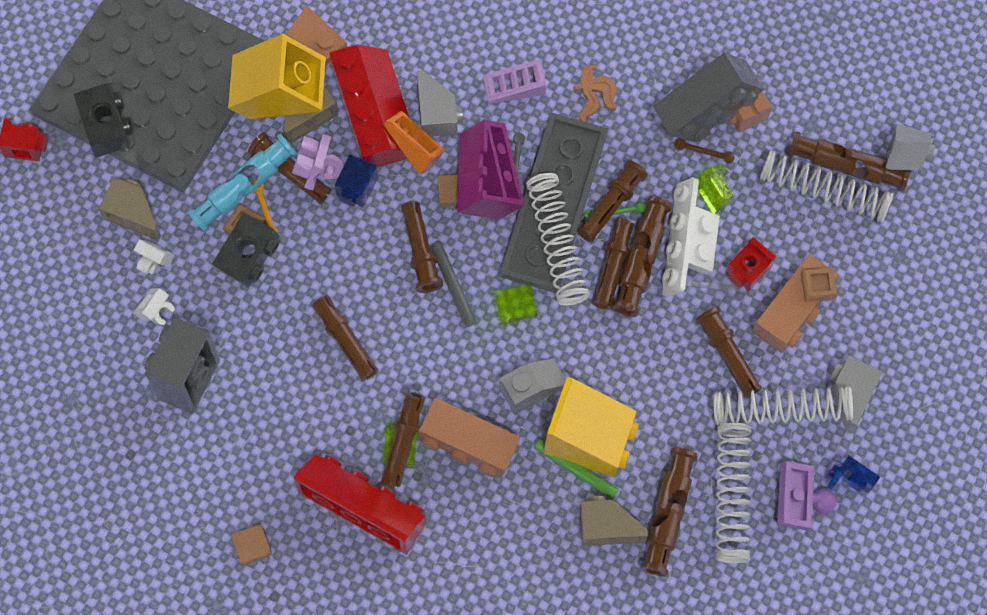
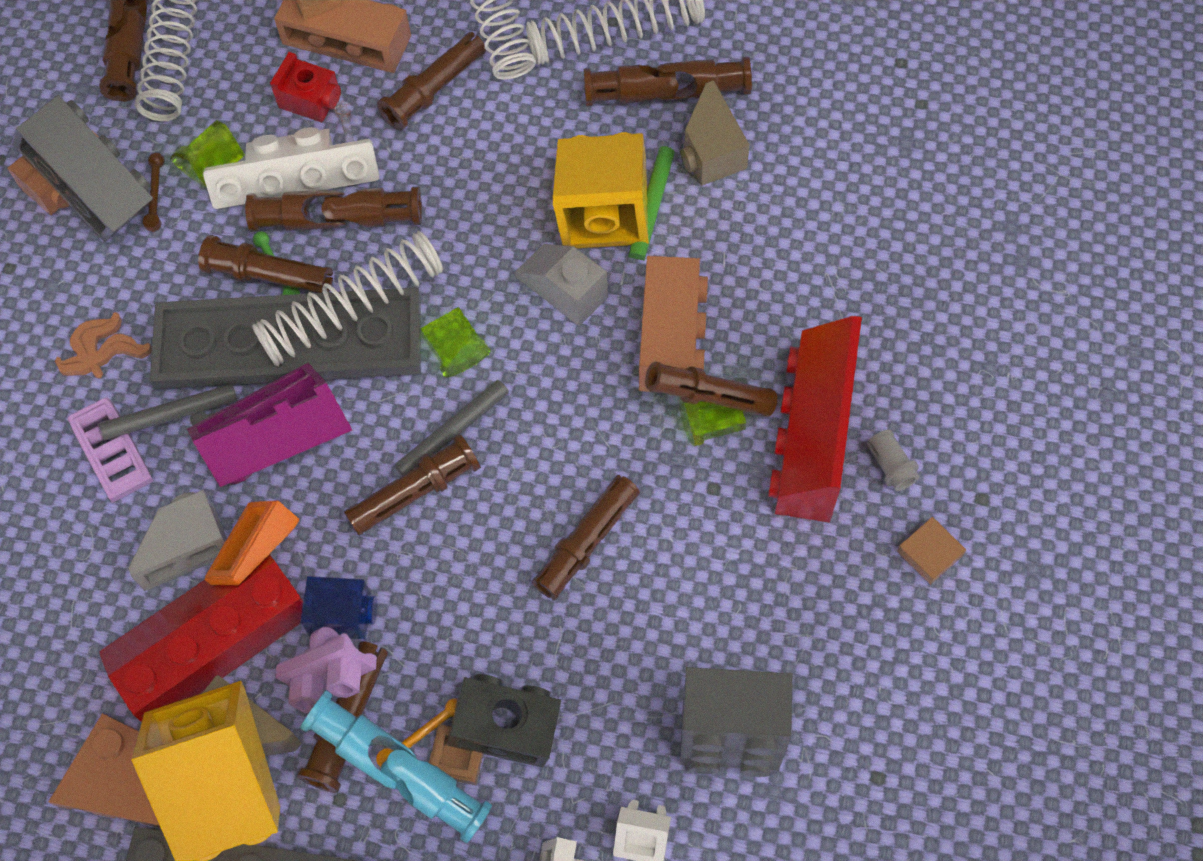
camera: 105 degrees left, 5 degrees down
medium nougat tile [438,174,458,207] -> none
reddish brown pin [592,218,634,310] -> none
none -> dark grey bar [97,384,237,441]
none -> light grey pin [866,429,920,491]

